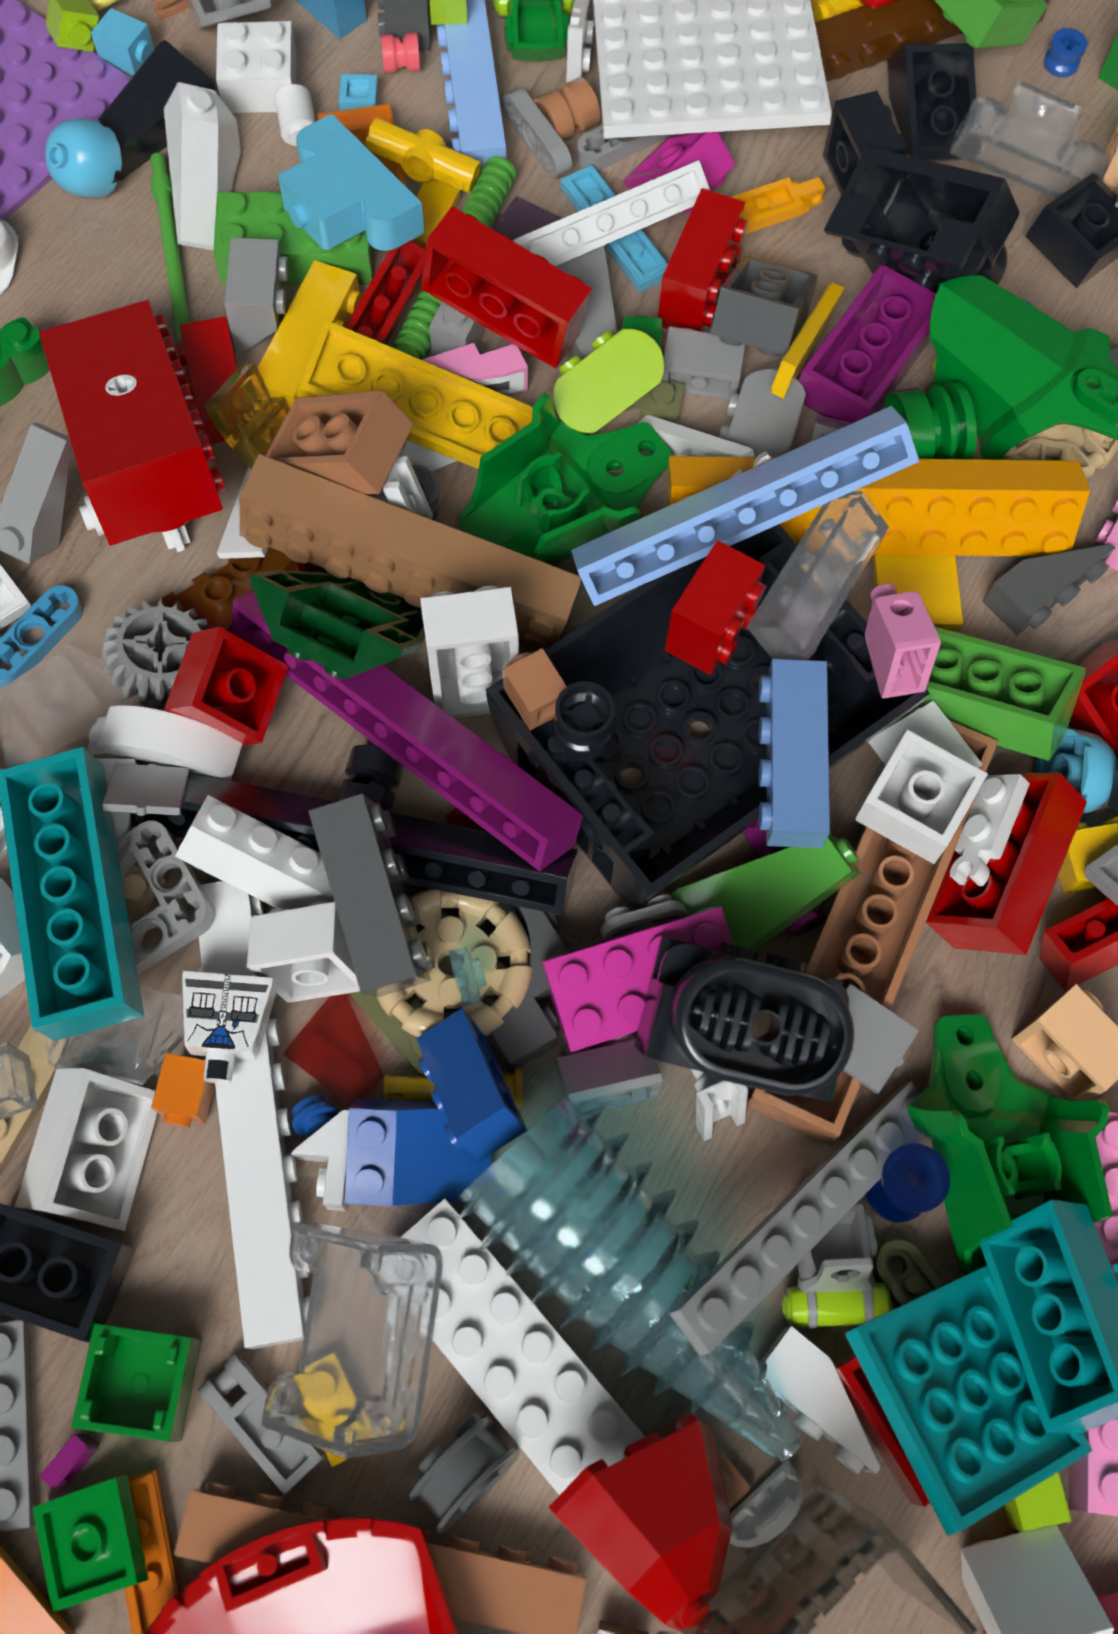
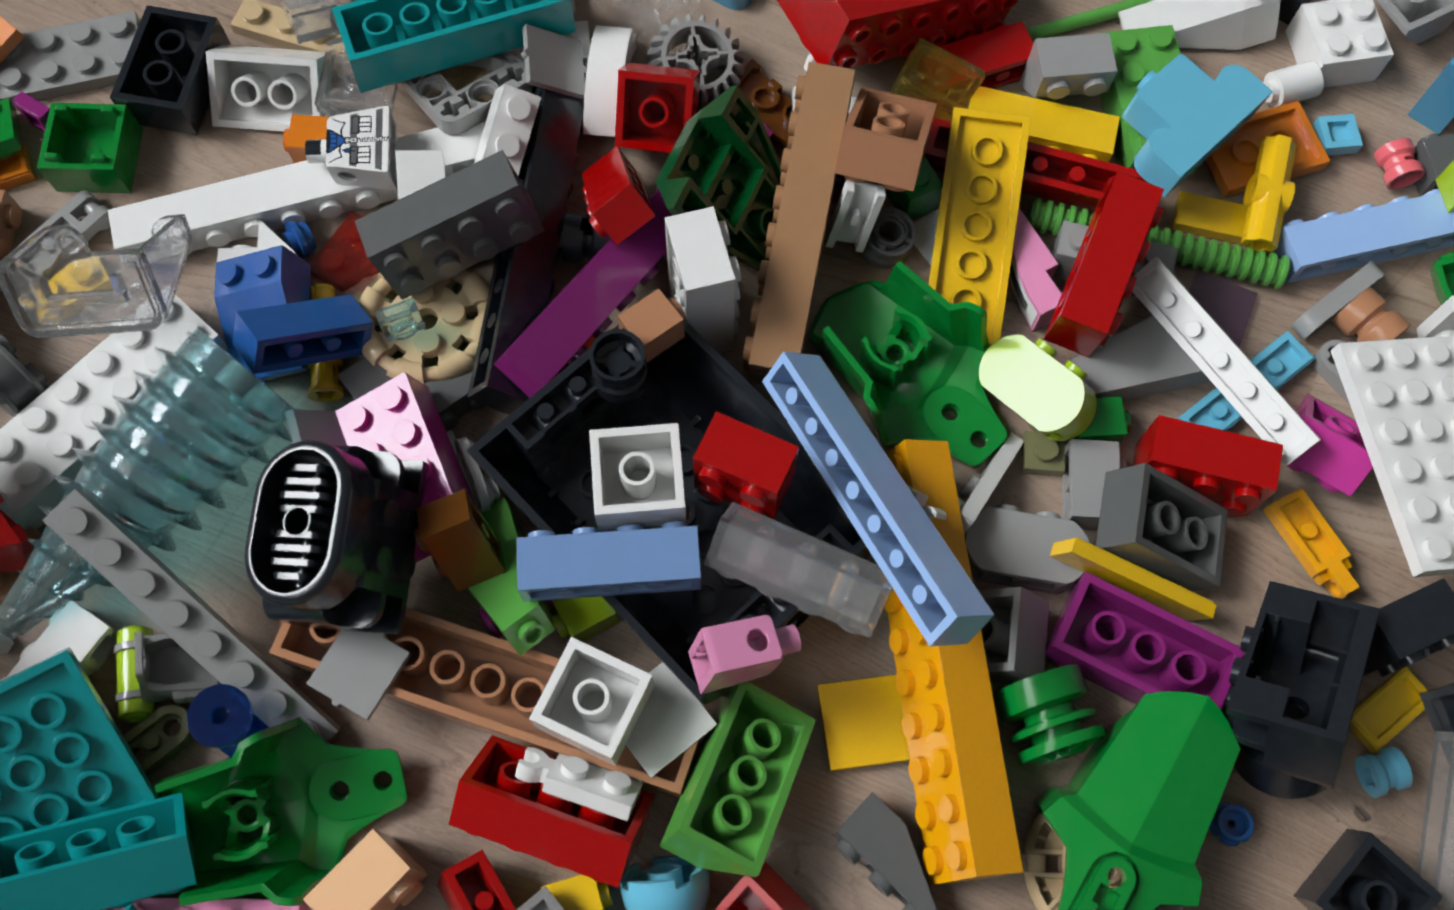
camera: 85 degrees right, 0 degrees up
none -> reddish brown brick [414,489,506,592]
none -> red brick [582,146,656,245]
none -> white brick [589,423,686,531]

